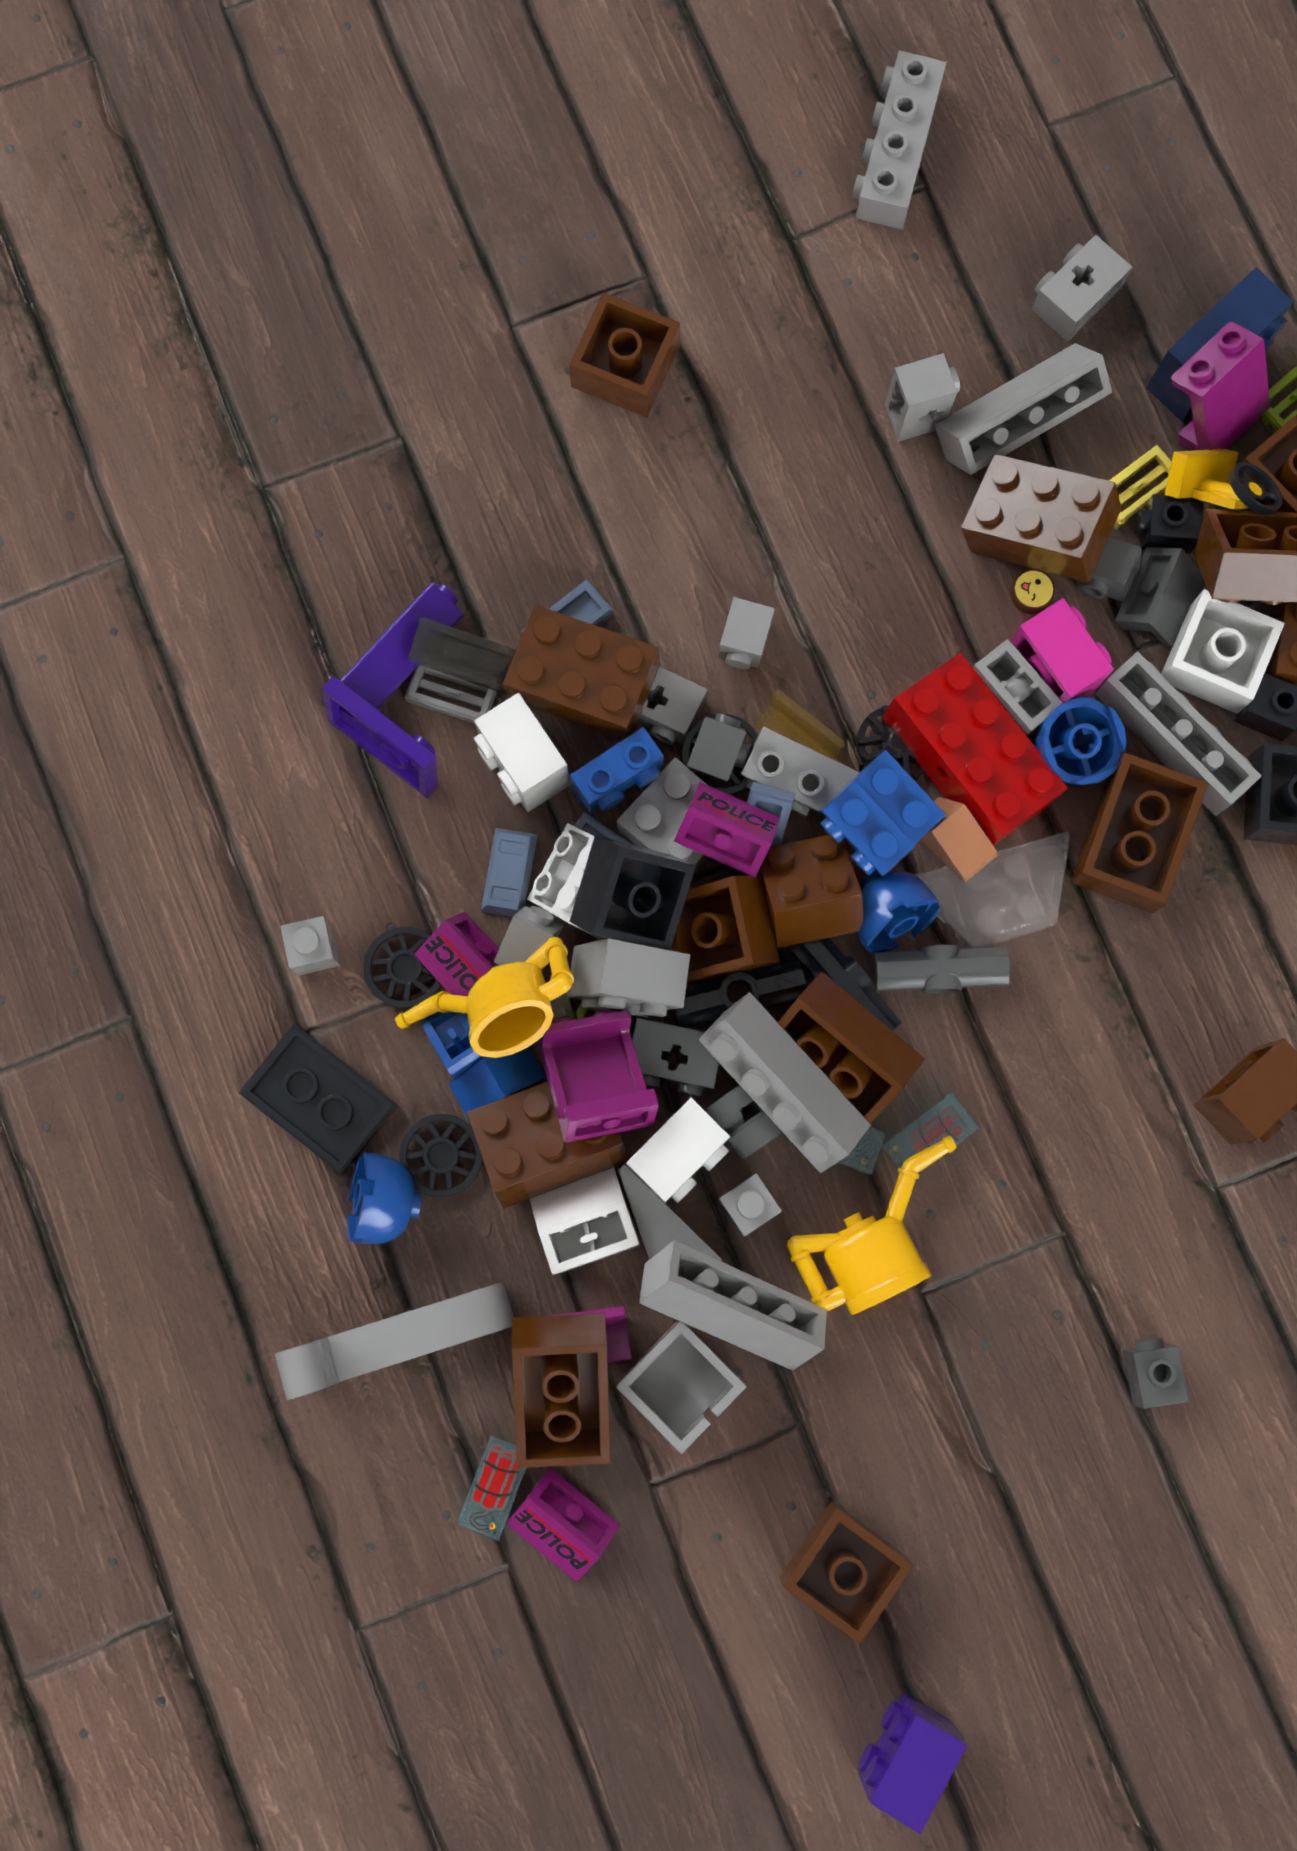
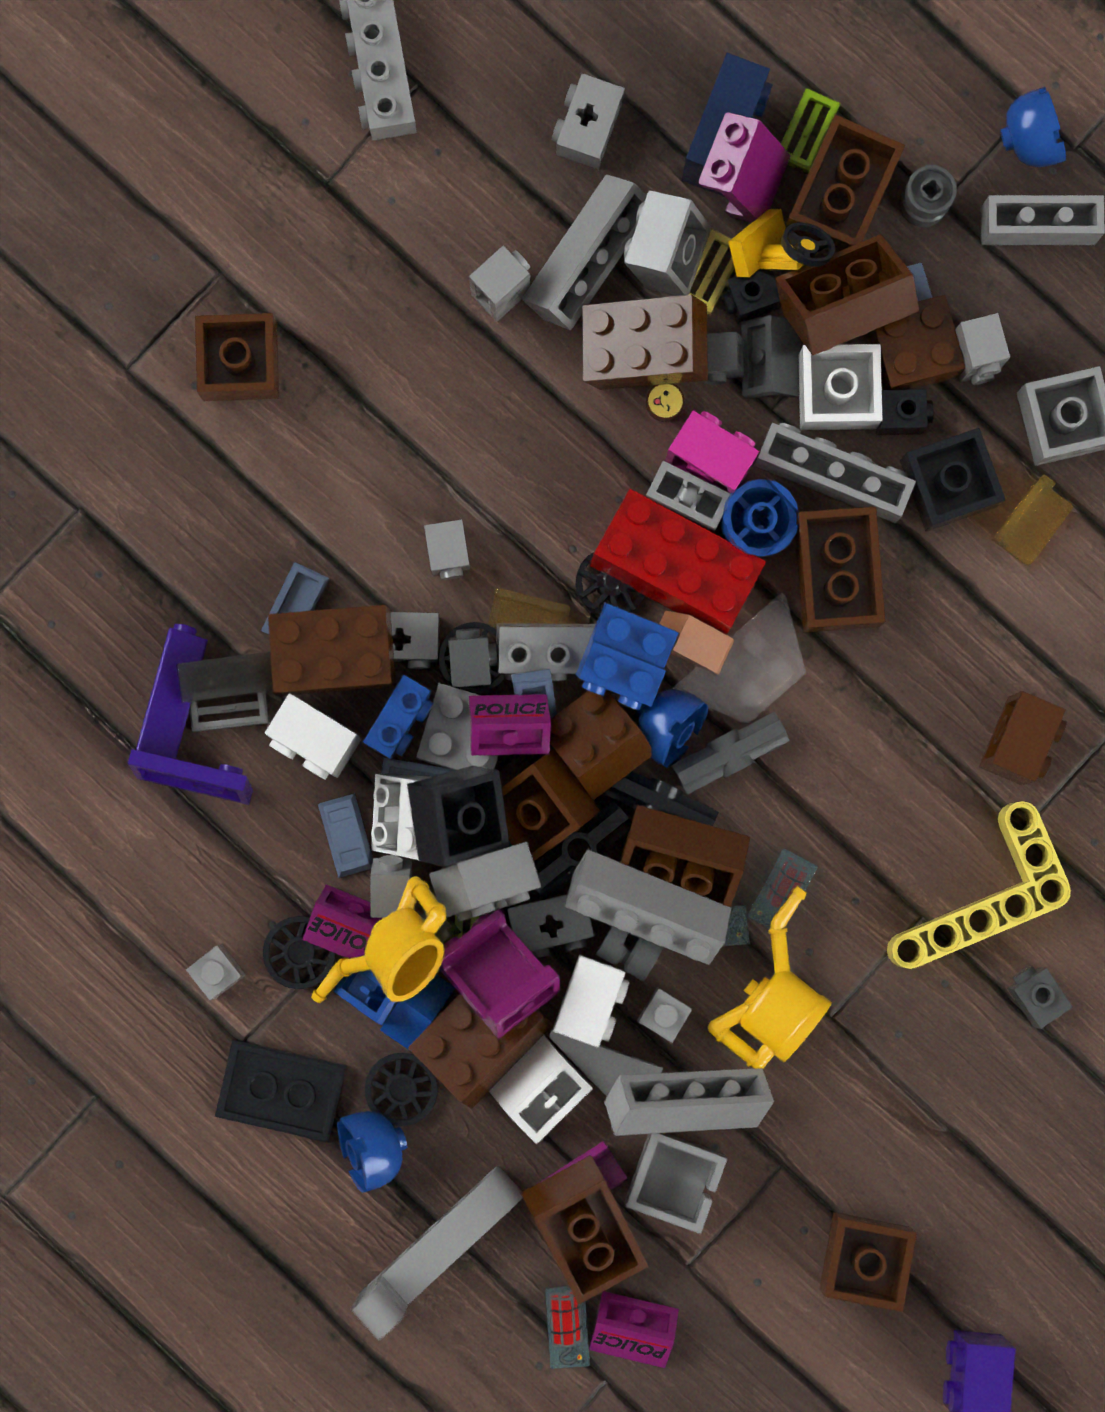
camera: 30 degrees left, 5 degrees up
none -> light grey brick [624,190,712,296]
none -> light yellow beam [887,801,1071,969]

